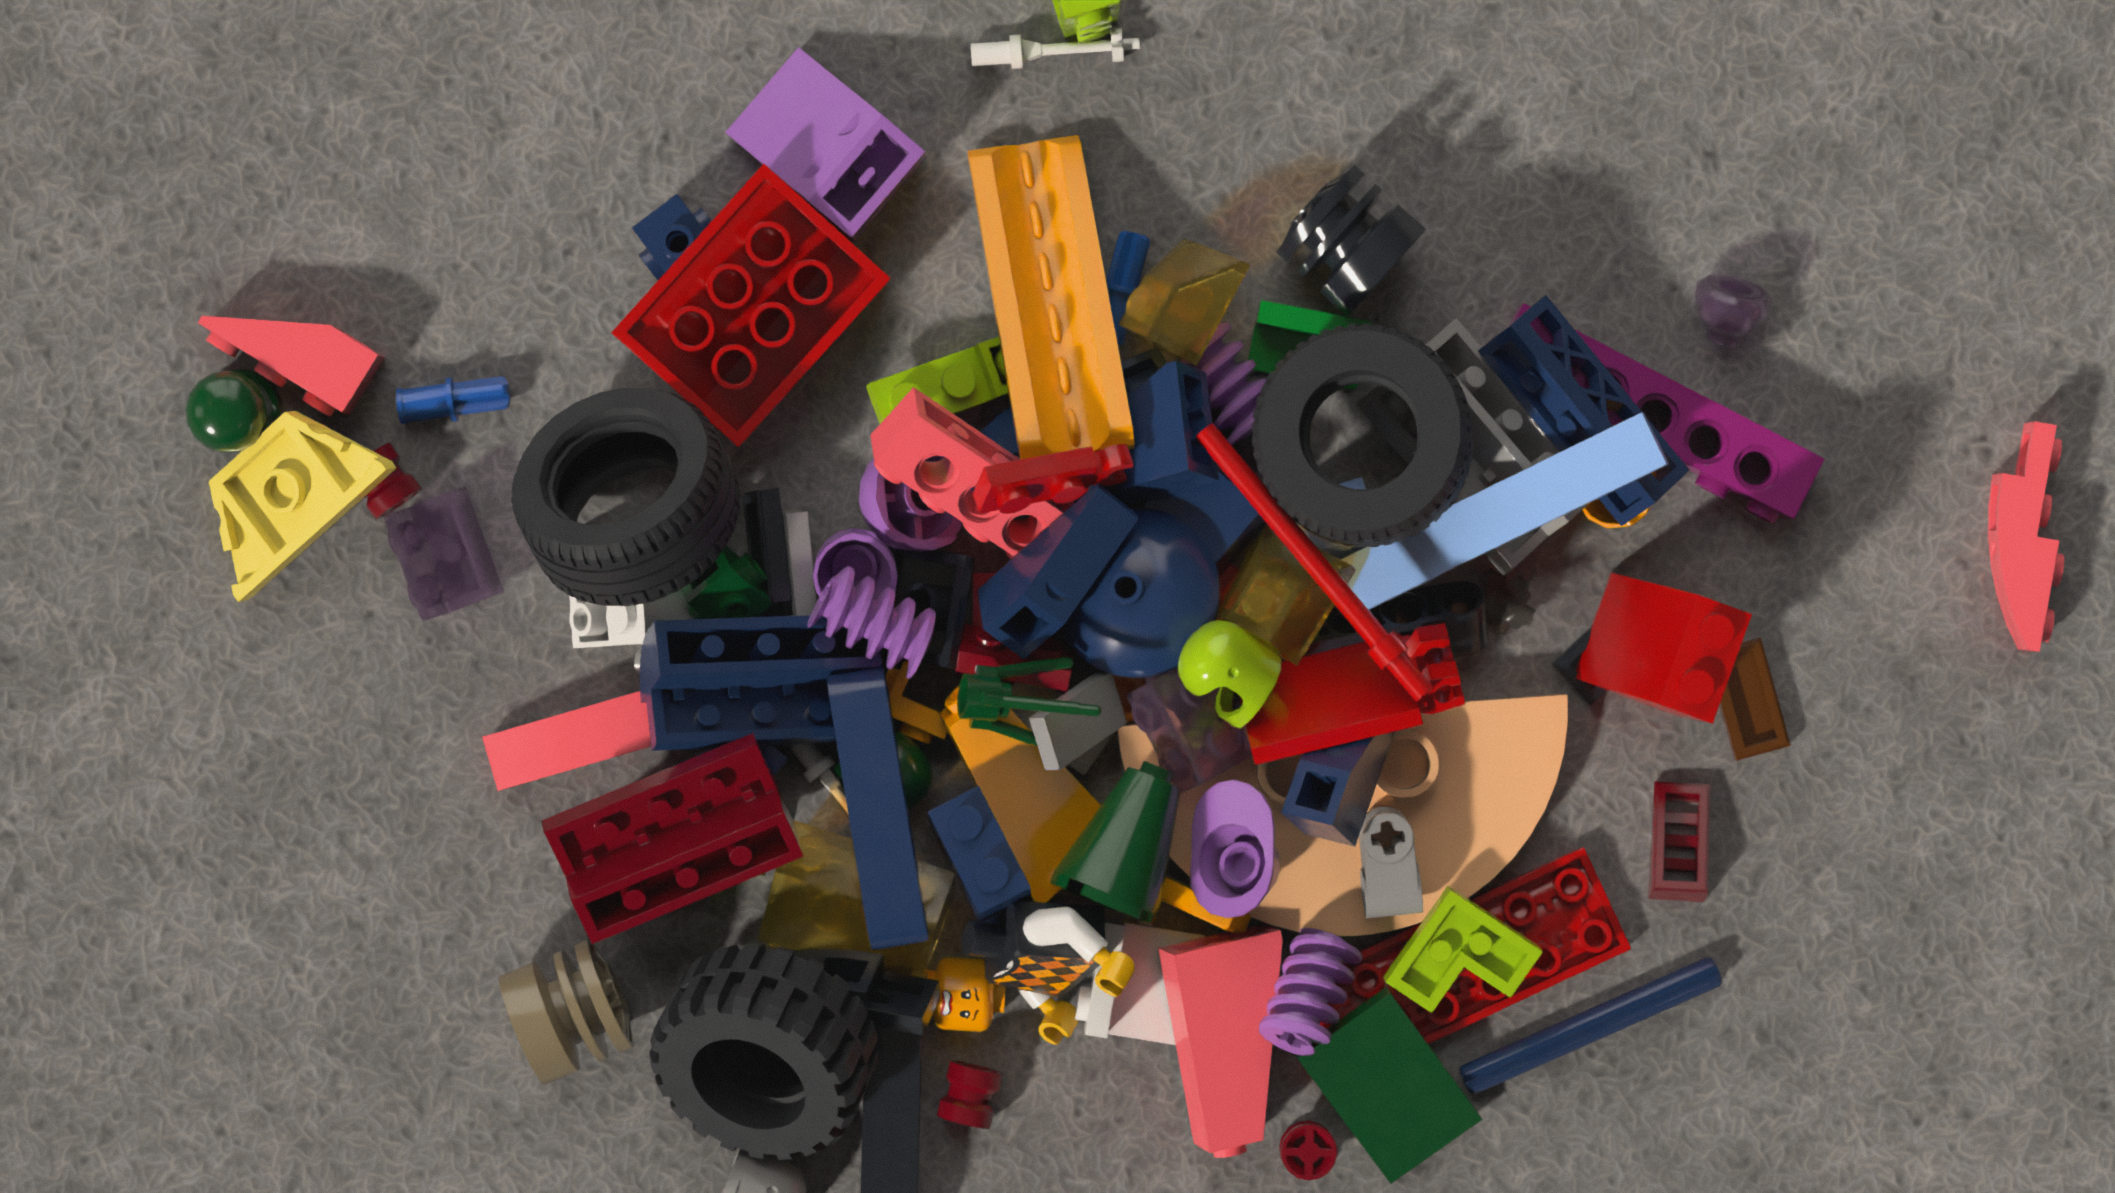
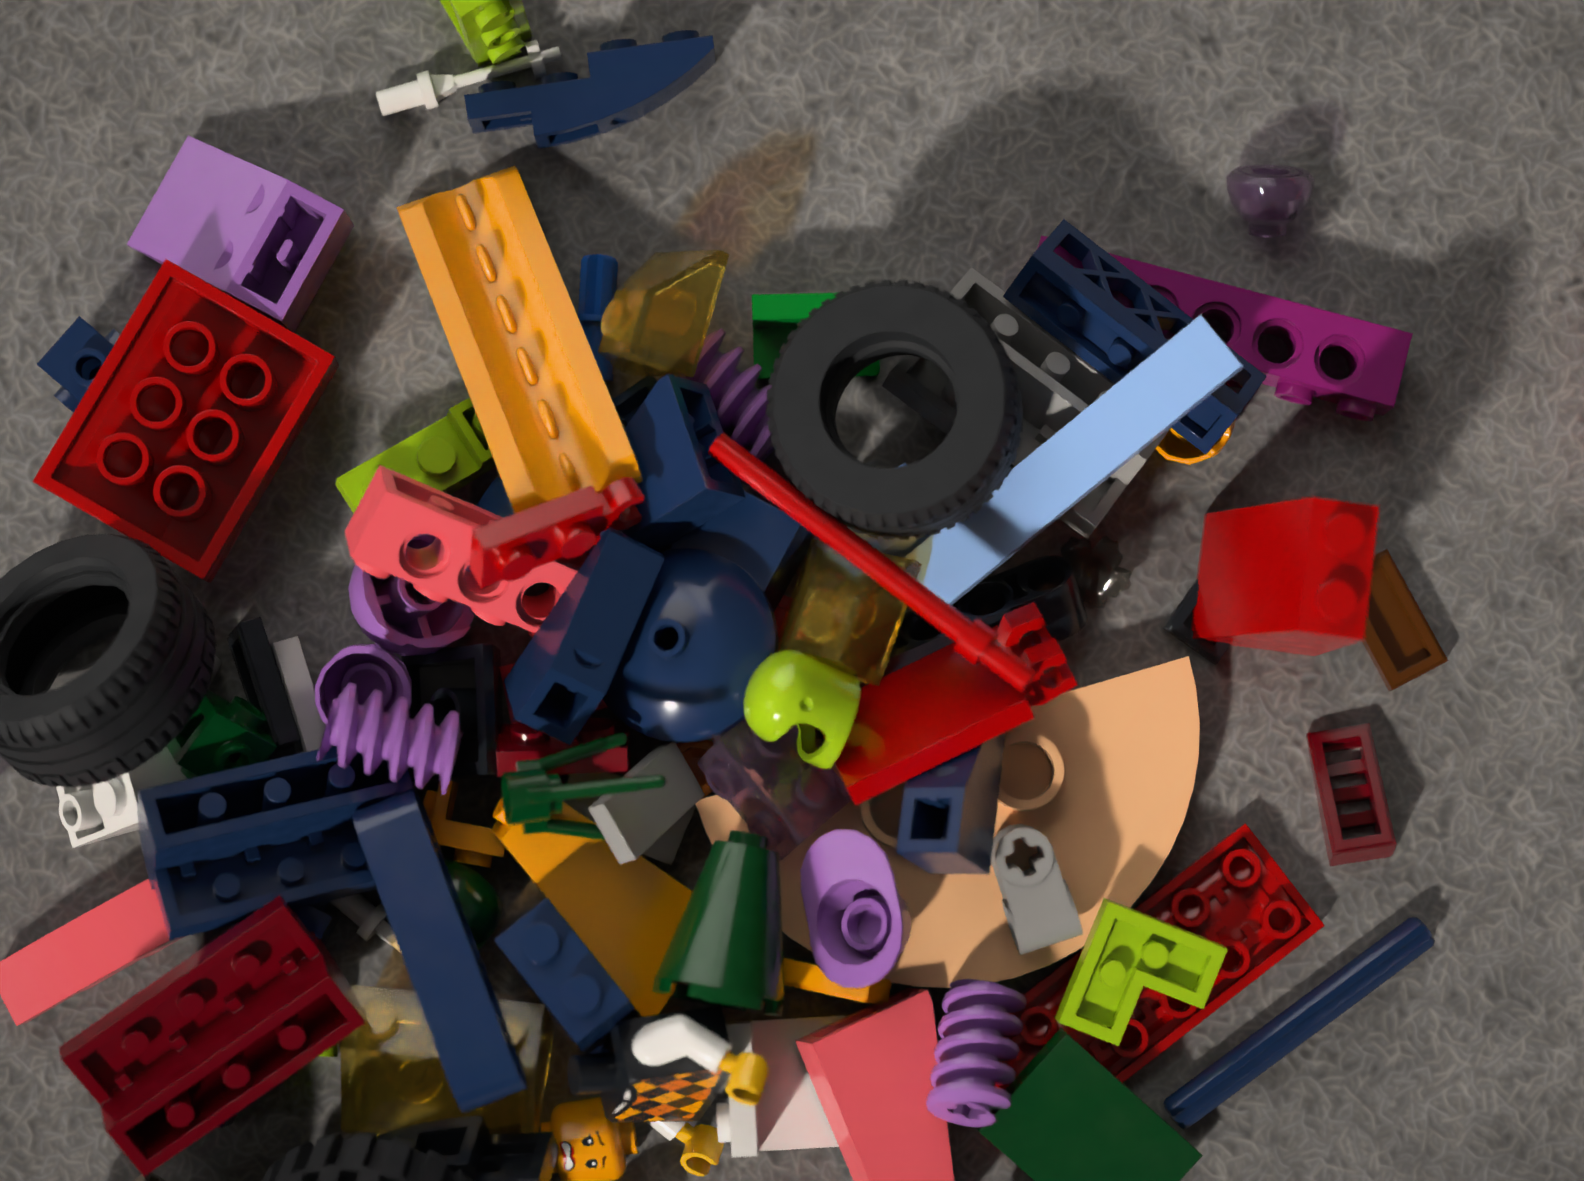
camera: 15 degrees left, 5 degrees down
black wheel [1276,165,1426,317] -> none
none -> dark blue slope [464,30,716,149]

